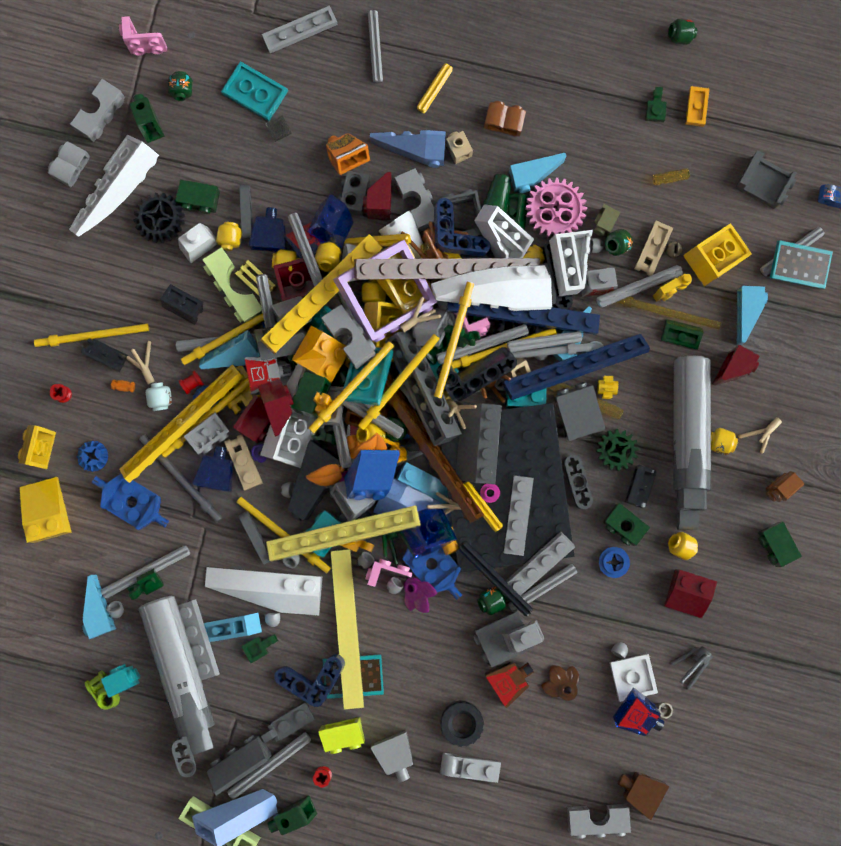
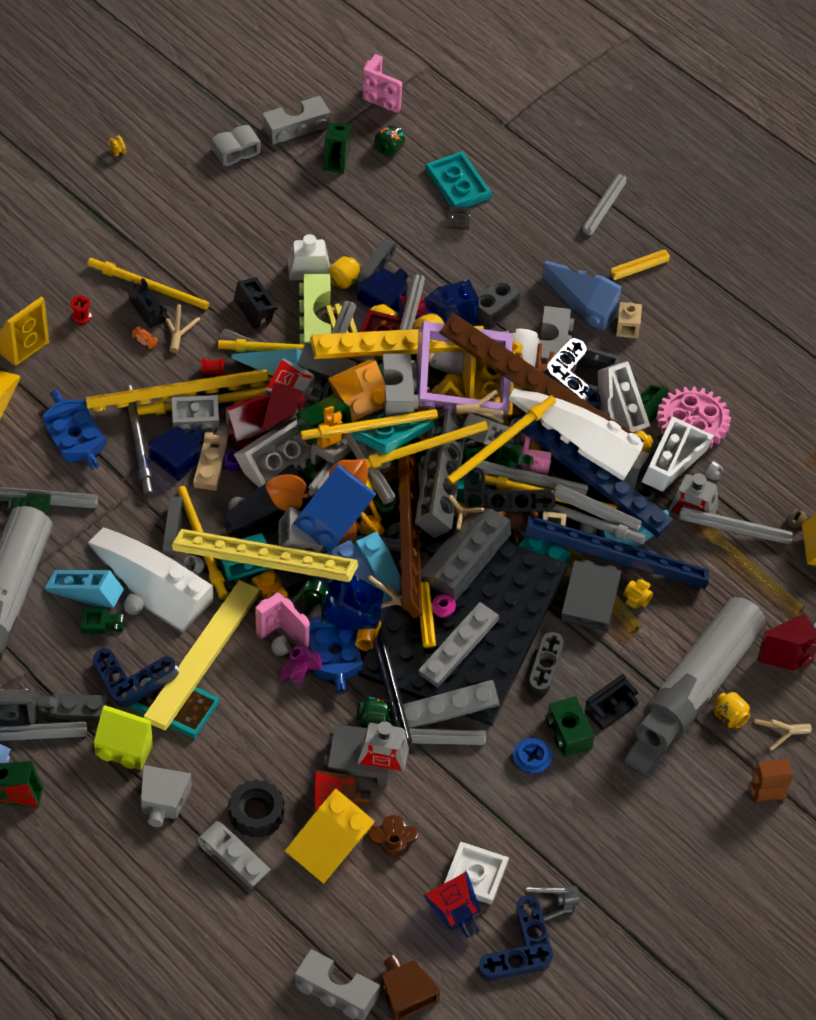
camera: 30 degrees right, 30 degrees down
white wedge [69,135,159,237] -> none
blue gear [76,441,108,472] -> none
black gear [133,192,185,244] -> none
light aqua head [145,382,172,411] -> none
dark green brick [176,179,220,214] -> none
light grey plate [178,599,220,680] -> none
light grey plate [262,6,338,53] -> none
red bush [313,766,332,788] -> none
orange torso [326,134,370,175] -> none
dark red slope [363,172,392,220] -> none
dark green plant [481,174,512,213] -> none
dark orange brick [484,101,526,137] -> none
medium azure slope [509,153,566,193] -> none
olive brick [594,204,621,236] -> none
dark green gear [596,429,639,471] -> none
dark green head [604,229,633,256] -> none
light grey hinge [611,642,628,659] -> none
tan plate [634,221,673,276] -> none
yellow plate [653,274,692,302] -> none
dark tan hinge [655,702,673,719] -> none
dark green slope [661,319,704,350] -> none
dark red slope [664,569,717,618] -> none
yellow head [668,532,698,560] -> none
dark green brick [758,522,802,567] -> none
none -> yellow slope [285,789,375,884]
none -> dark blue beam [478,896,553,980]

